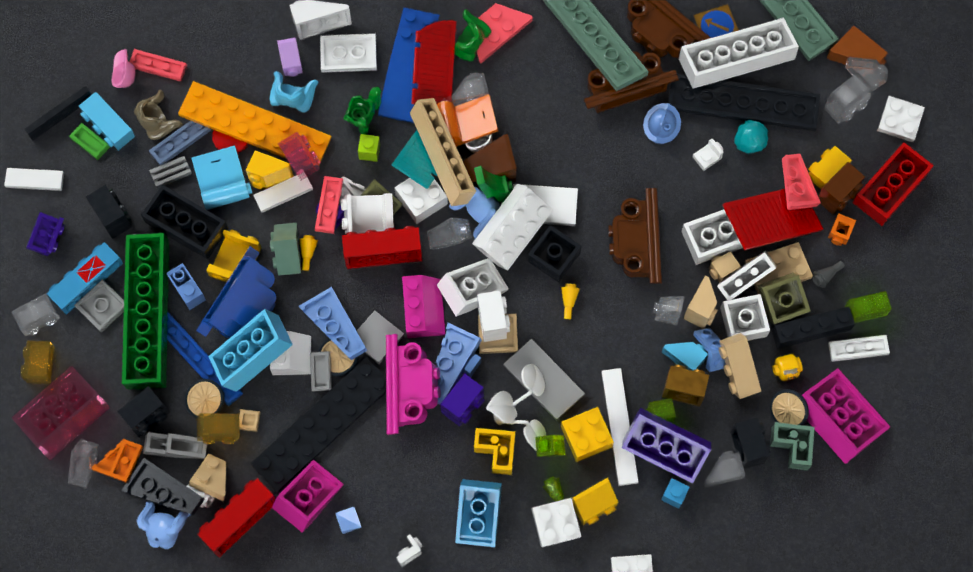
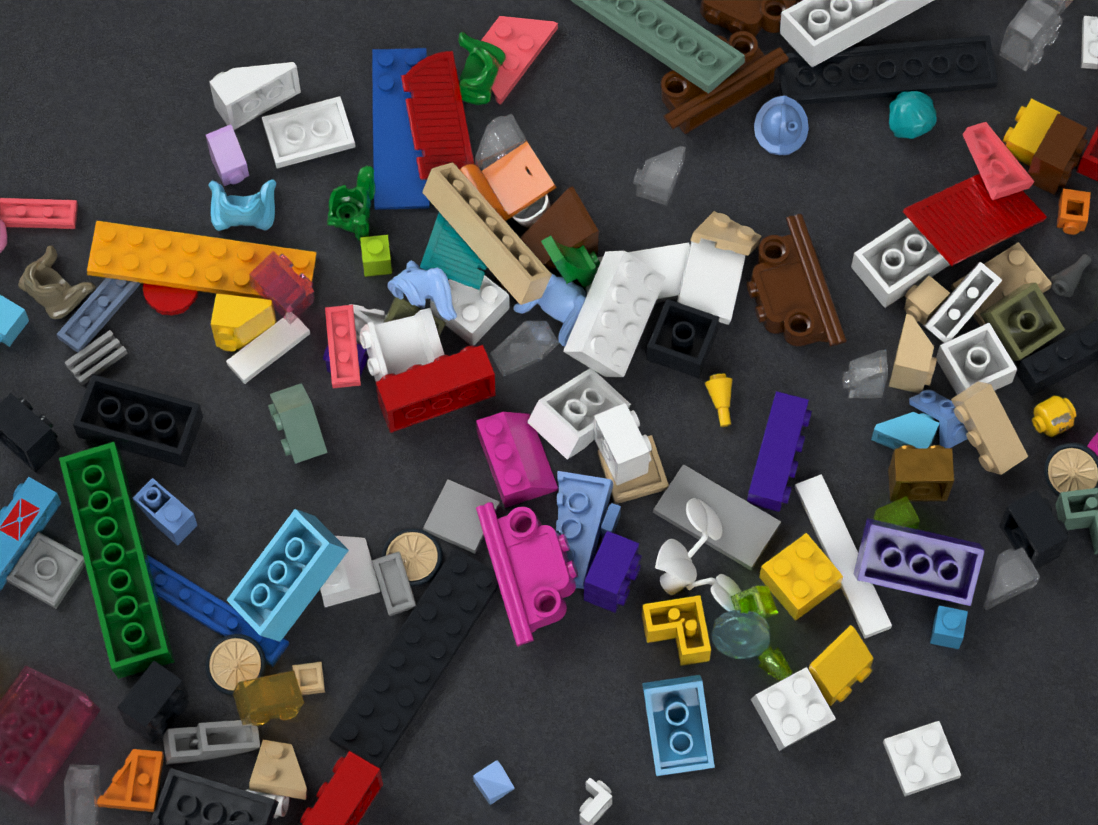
camera: 15 degrees left, 5 degrees down
medium azure door [191,145,252,210] -> none
blue brick [196,246,276,338] -> none
yellow panel [206,230,261,282] -> none
dark pink slope [272,460,344,533] -> none
yellow cone [299,235,318,271] -> none
medium blue wing [299,287,368,360] -> none
white bracket [692,139,724,171] -> none
none -> light blue hair [388,260,457,321]
none -> clear slope [633,146,686,206]
none -> white tile [677,238,746,325]
none -> tan wing [690,211,762,256]
none -> clear light blue tile [712,610,770,659]
none -> dark purple brick [747,391,812,512]

